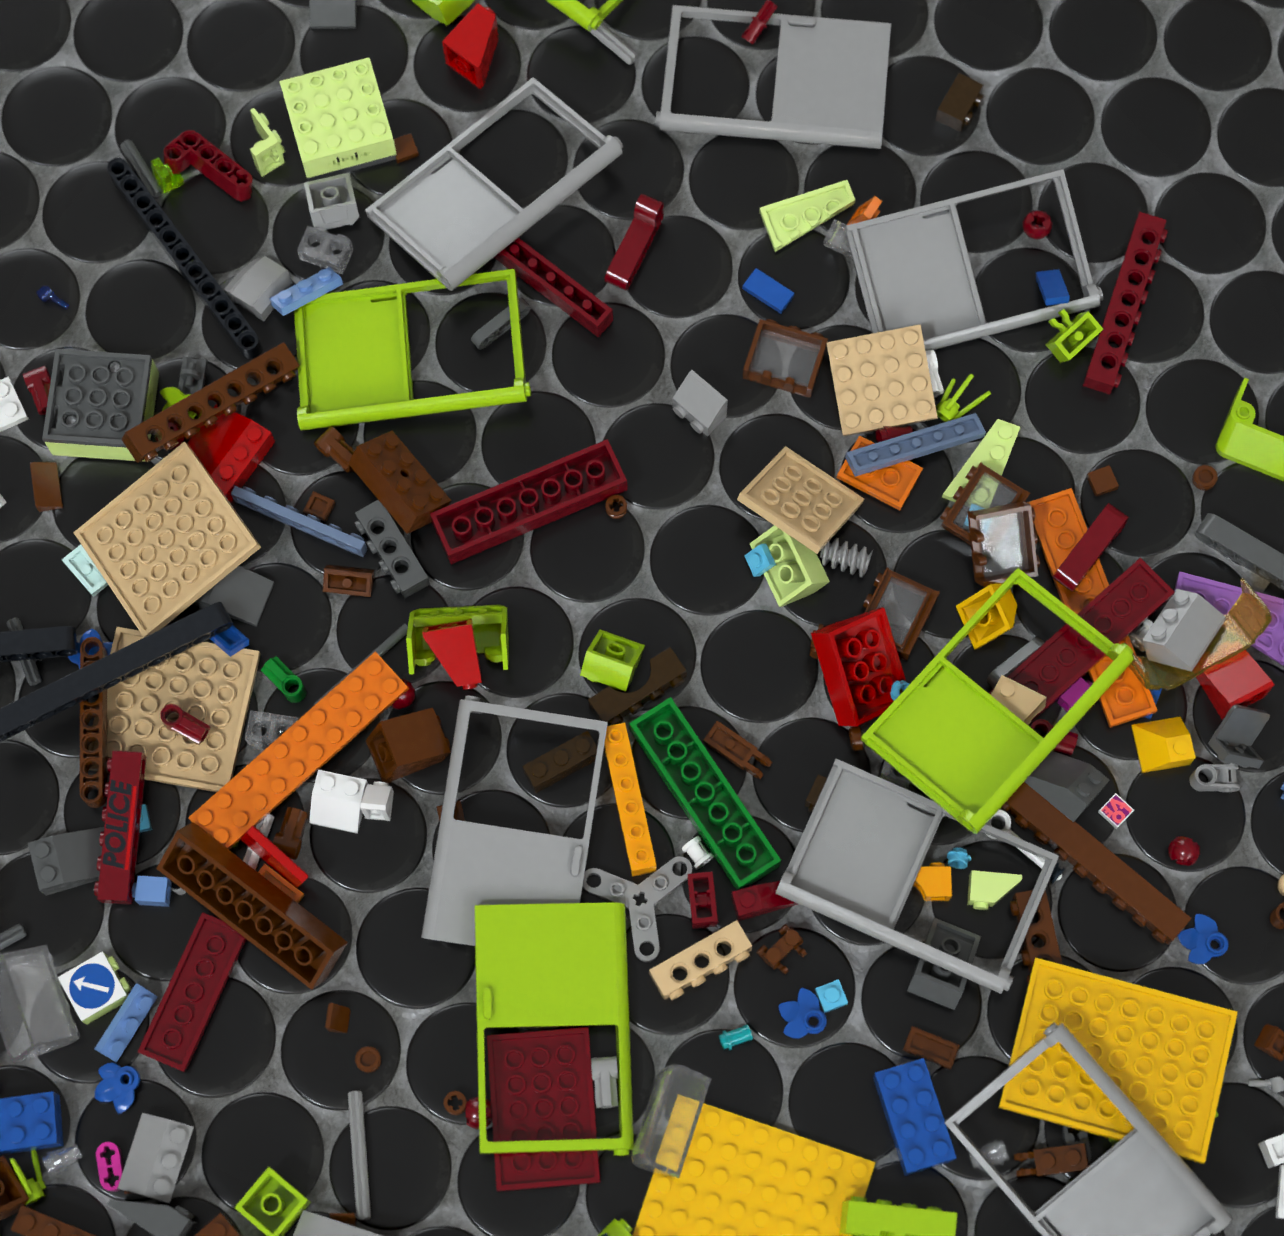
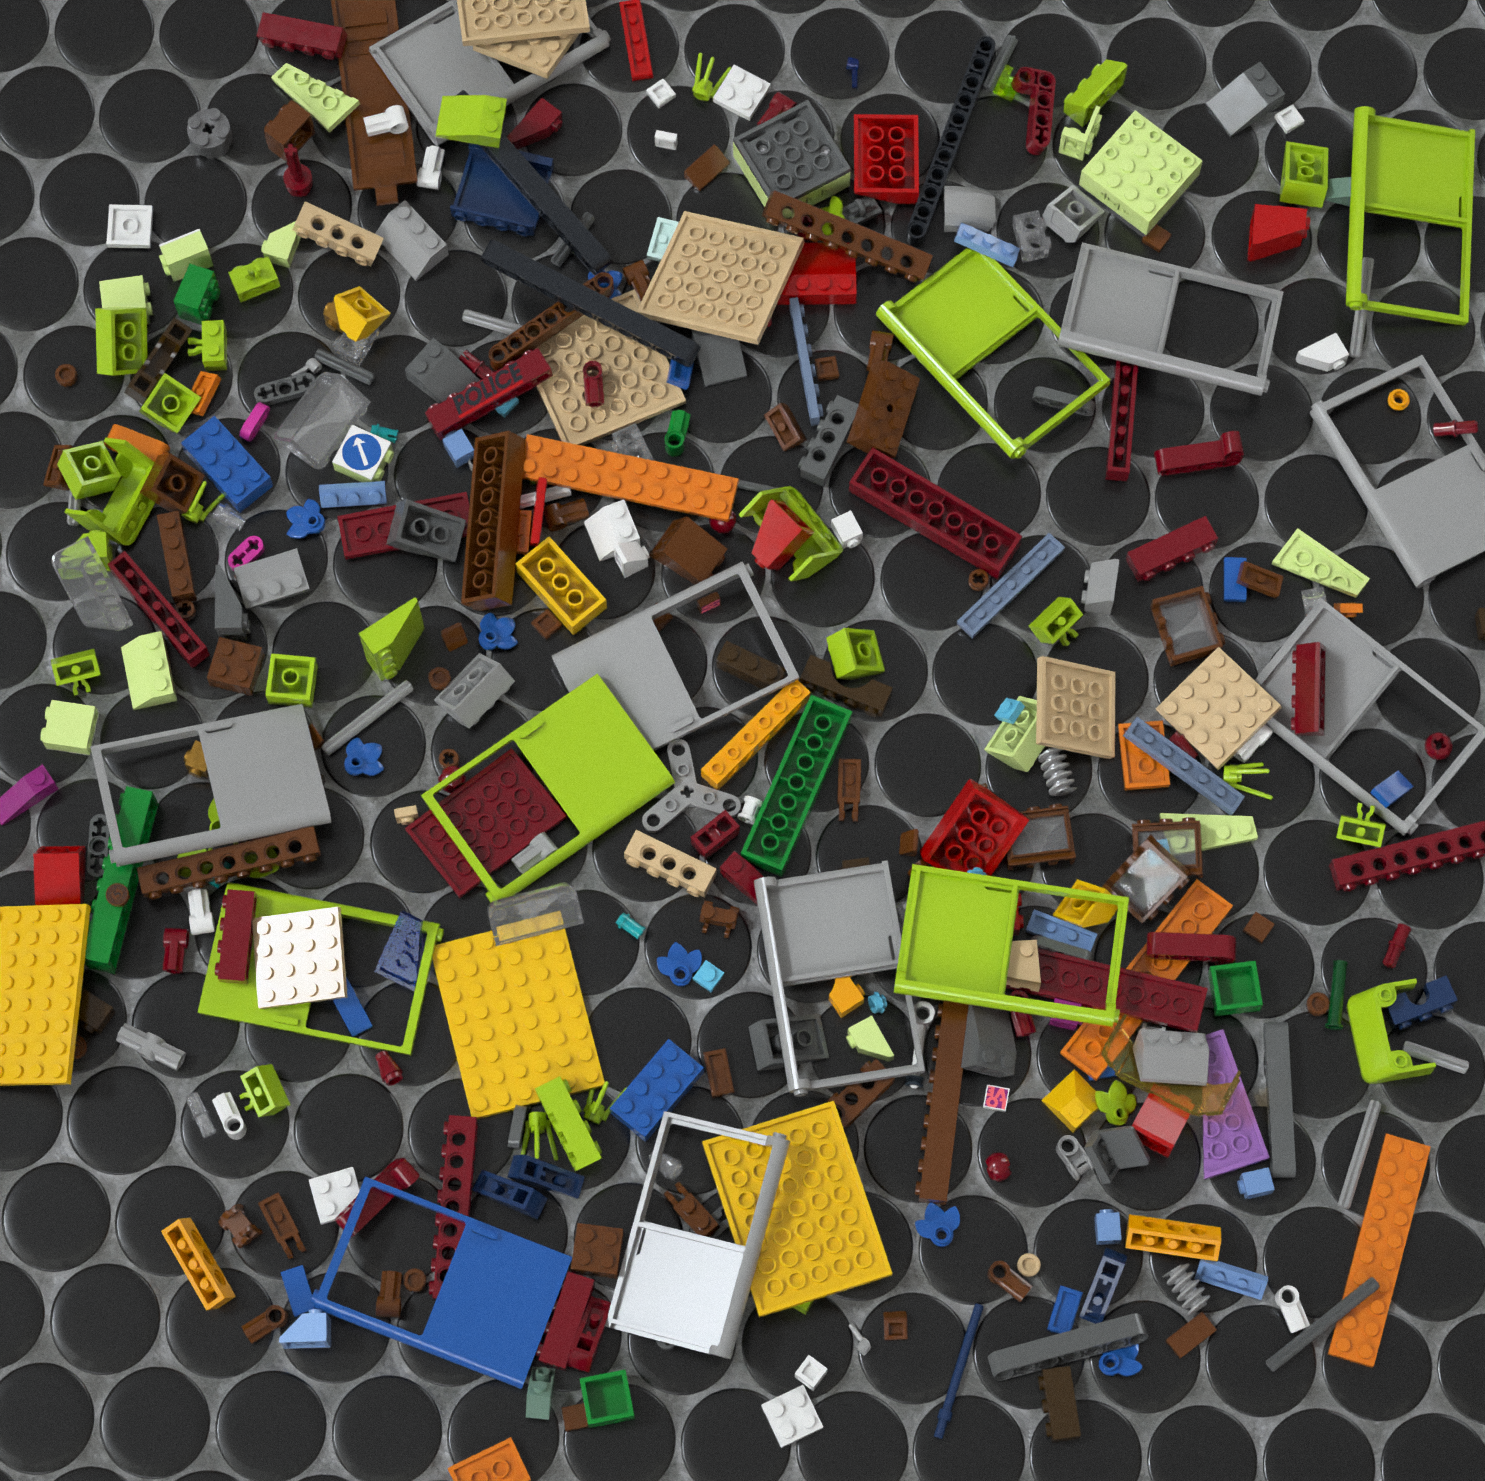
camera: 55 degrees right, 0 degrees up
none -> blue plate [344,737,384,776]
none -> lime slope [359,597,425,681]
none -> teal pin [370,424,399,444]
none -> dark grey slope [386,499,466,562]
none -> tan plate [394,805,419,825]
none -> light grey slope [434,653,515,728]
none -> dark red axle [459,349,492,379]
none -> light grey axle [462,309,523,335]
none -> blue plate [478,613,518,650]
none -> yellow brick [515,537,607,635]
none -> reddish brown tile [531,608,562,640]
none -> lime plant [583,1081,626,1125]
none -> reddish brown piece [622,260,651,302]
none -> reddish brown tile [697,592,721,614]
none -> white brick [831,511,863,549]
none -> red slope [854,114,919,204]
none -> reddish brown slope [899,829,919,856]
none -> sand blue plate [957,533,1065,639]
none -> medium blue plate [1026,909,1097,952]
none -> lime brick [1029,597,1083,646]
none -> lime slope [1063,59,1128,127]
none -> lime plate [1095,1080,1136,1126]
none -> dark red brick [1126,516,1218,582]
none -> green piece [1208,961,1263,1016]
none -> reddish brown plate [1236,561,1283,598]
none -> dark red slope [1291,642,1326,736]
none -> white slope [1296,333,1349,372]
none -> dark green pin [1325,960,1348,1030]
none -> dark blue arch [1382,975,1458,1030]
none -> dark red axle [1383,923,1412,968]
none -> light orange plate [1388,389,1410,411]

